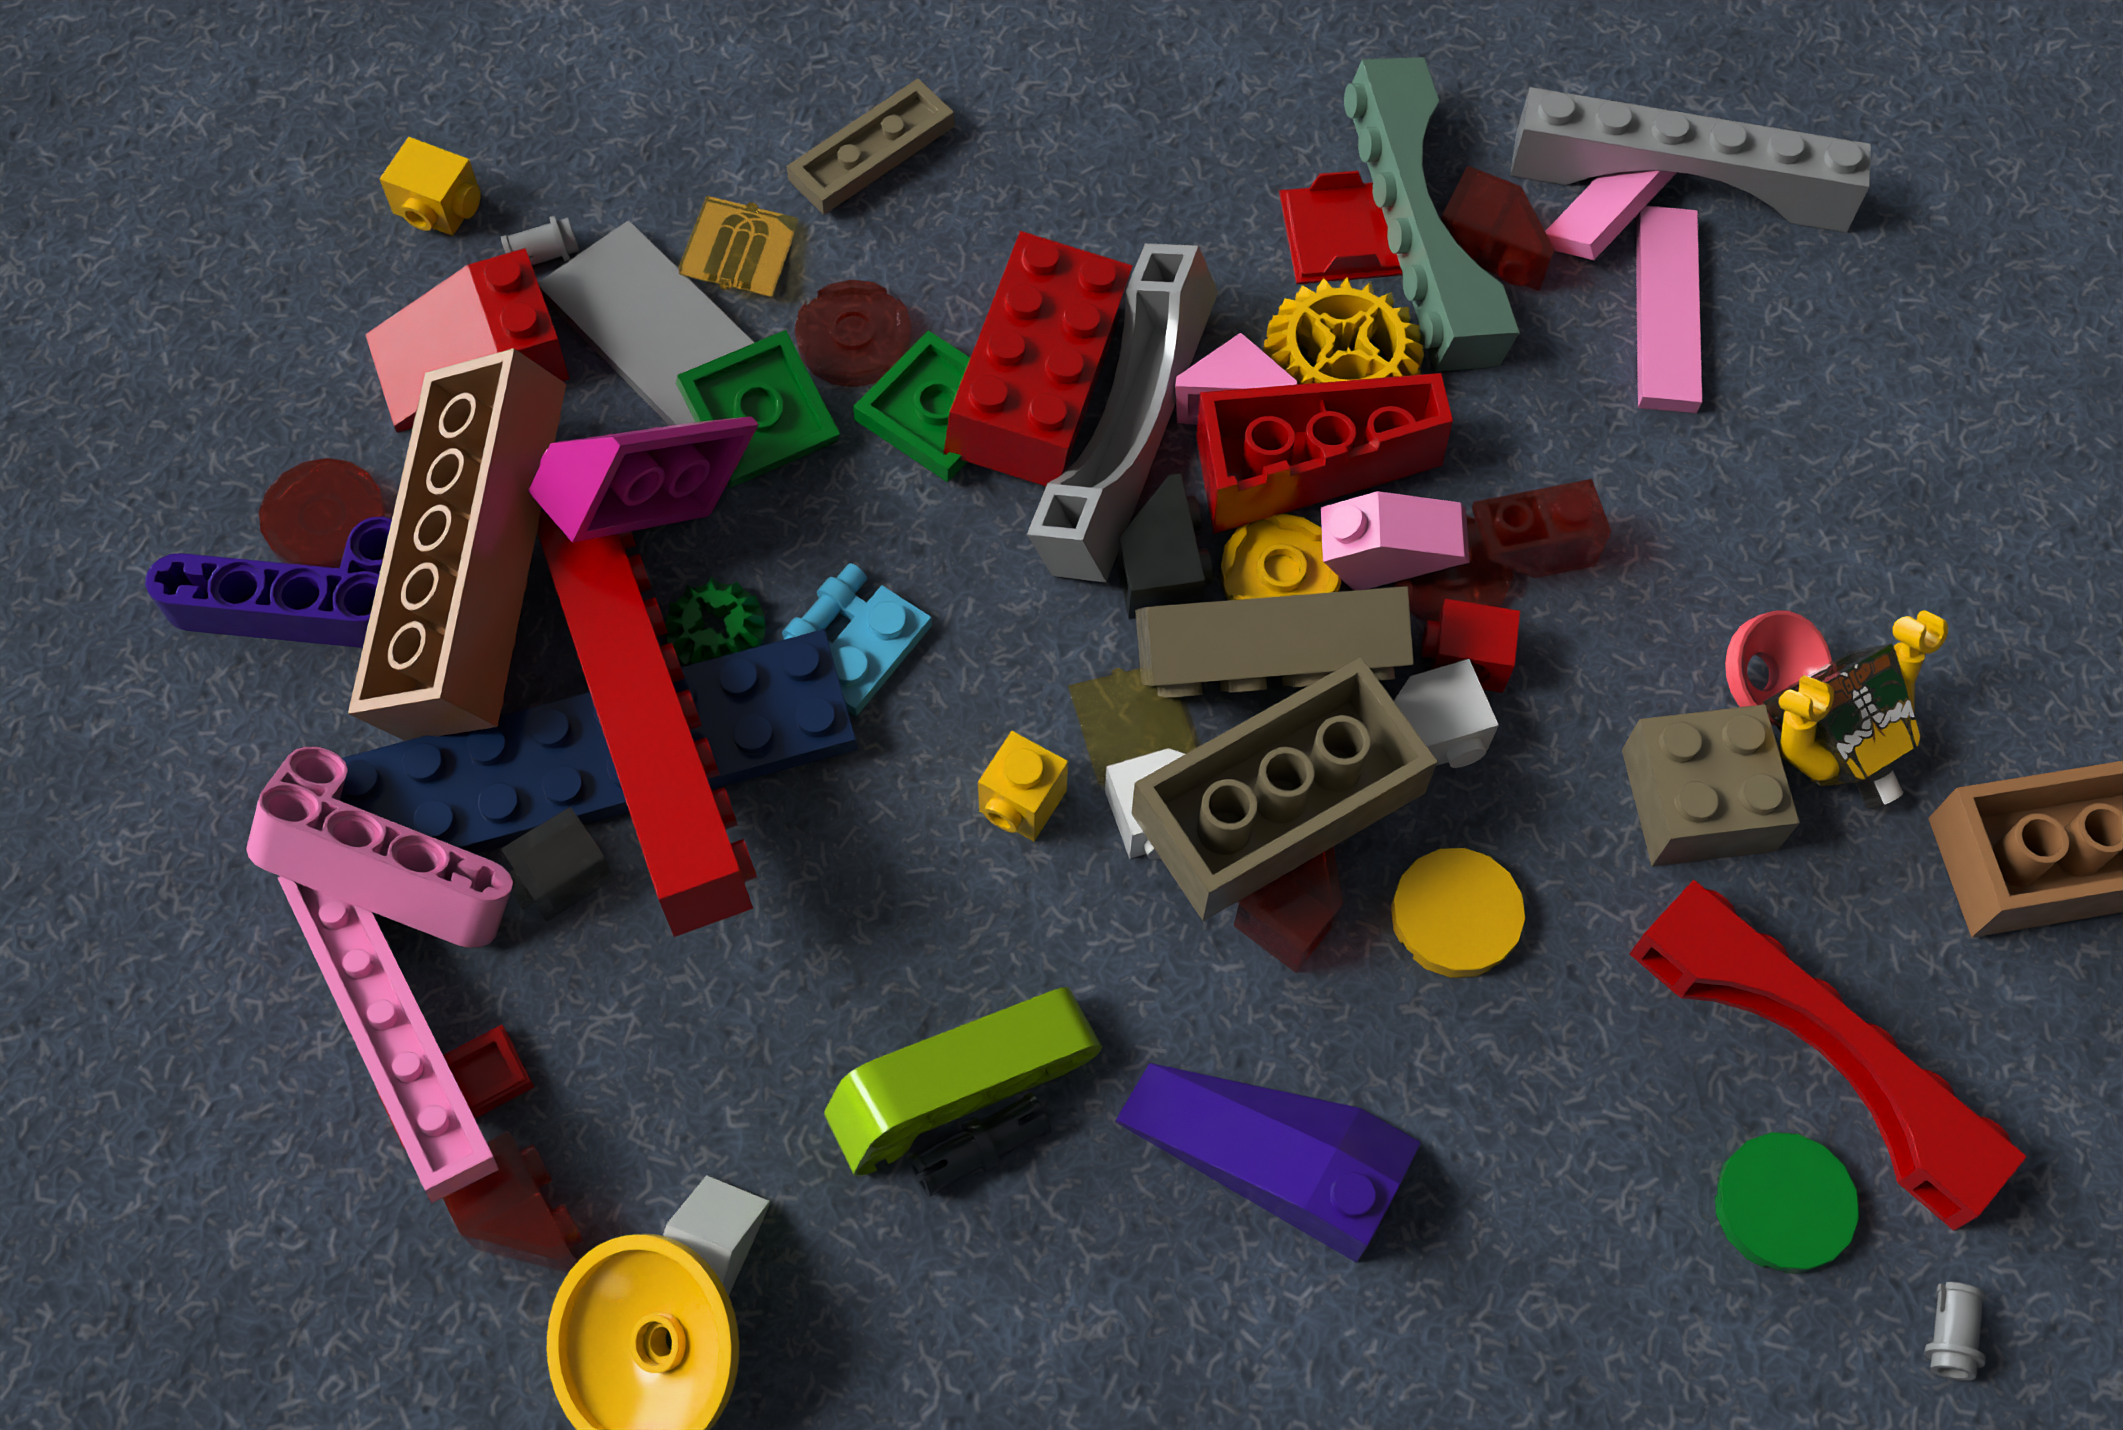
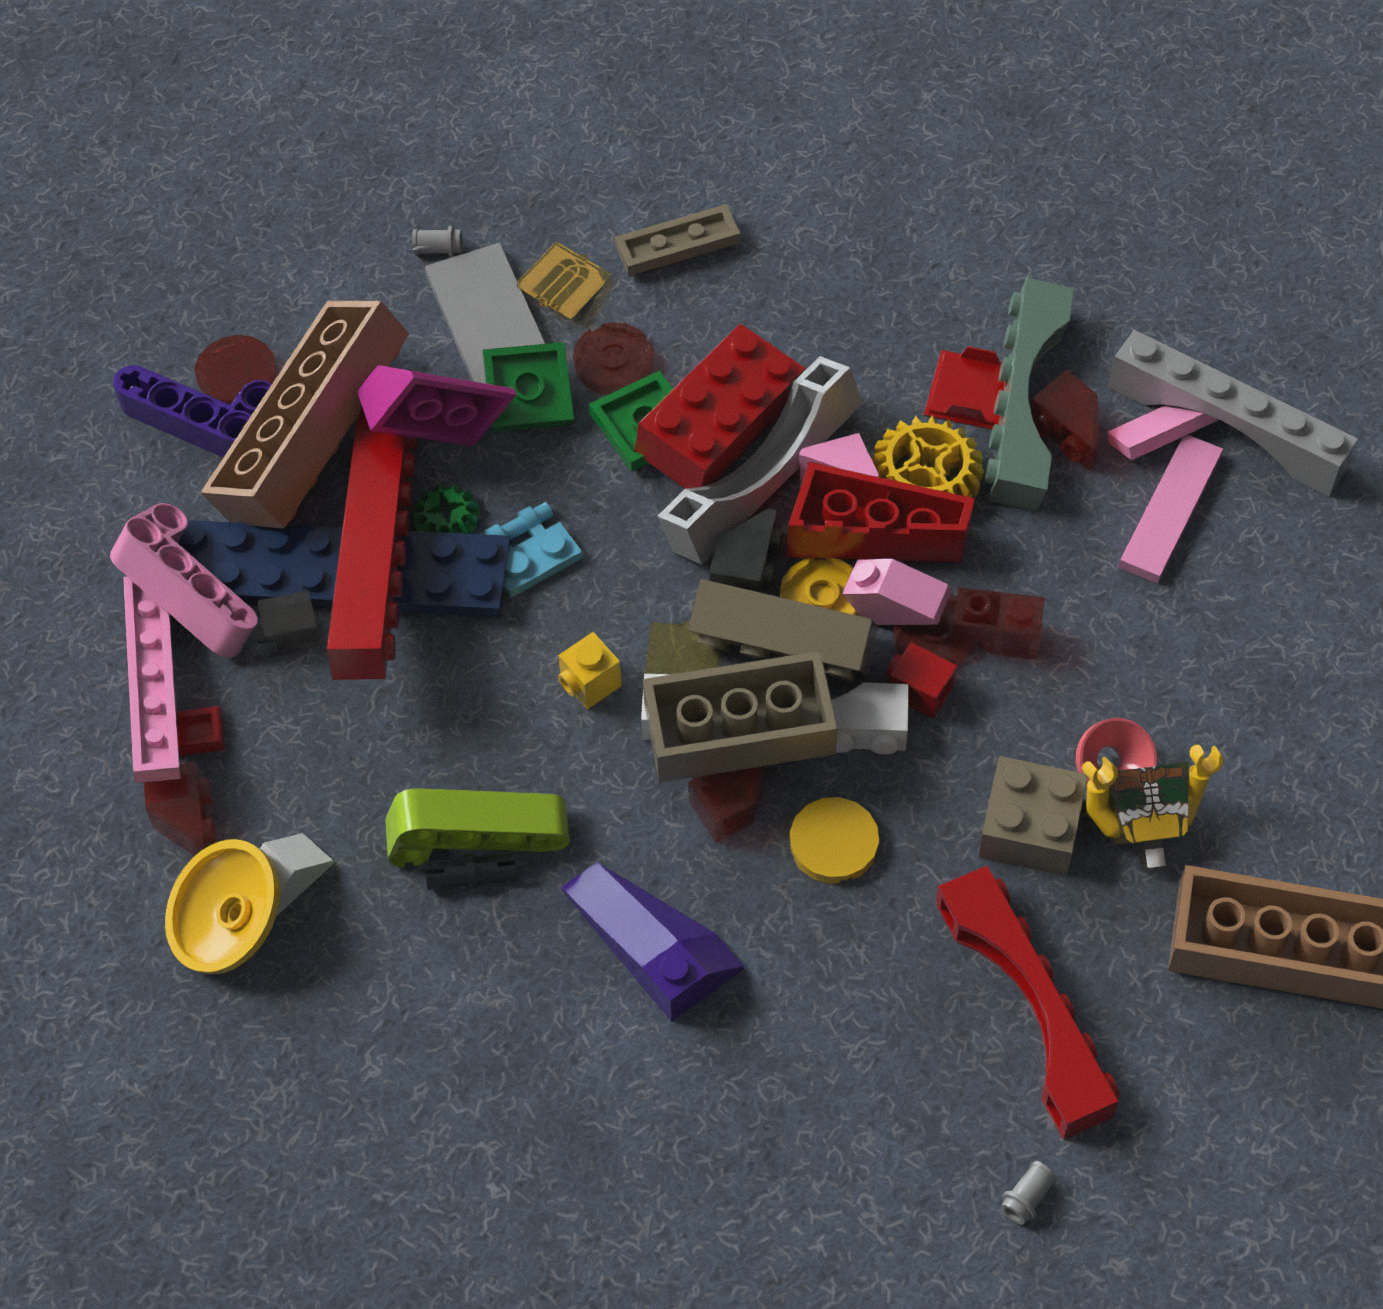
camera: 25 degrees right, 5 degrees down
slope [365,248,570,433] -> none
yellow brick [379,137,481,236] -> none
green tile [1715,1132,1859,1274] -> none

